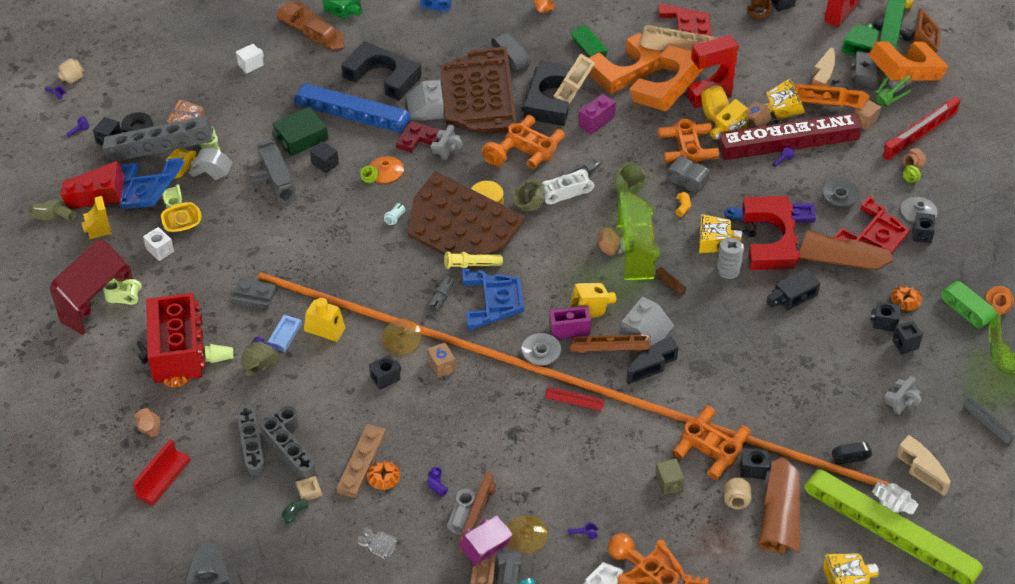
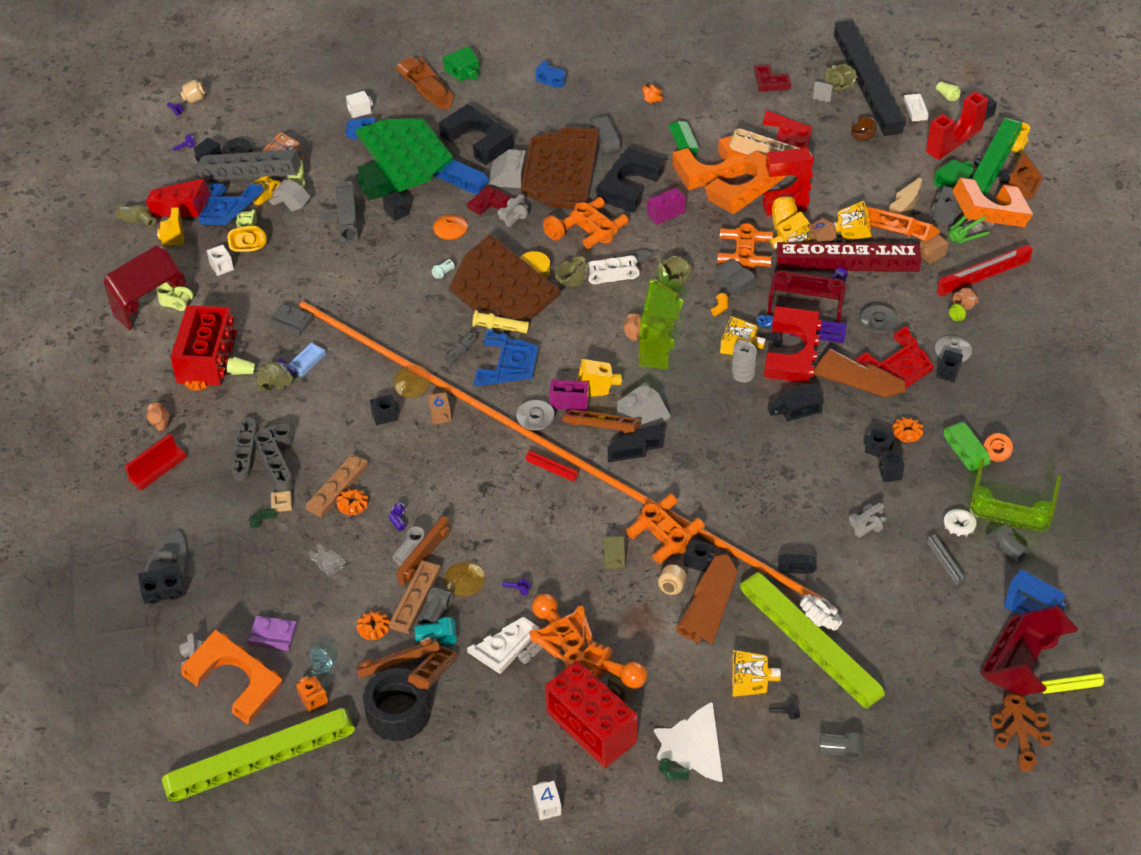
camera: 15 degrees right, 0 degrees up
yellow torso [304,298,346,342] -> none
lime plate [361,165,378,183] -> none
brick [459,516,513,565] -> none
tan slope [552,54,595,104] -> none
reddish brown axle [655,267,687,296] -> none
tan slope [896,435,951,496] -> none
none -> blue leg [345,117,376,139]
none -> green plate [355,118,453,192]
none -> dark red windscreen [767,271,846,323]
none -> white gear [943,509,976,537]

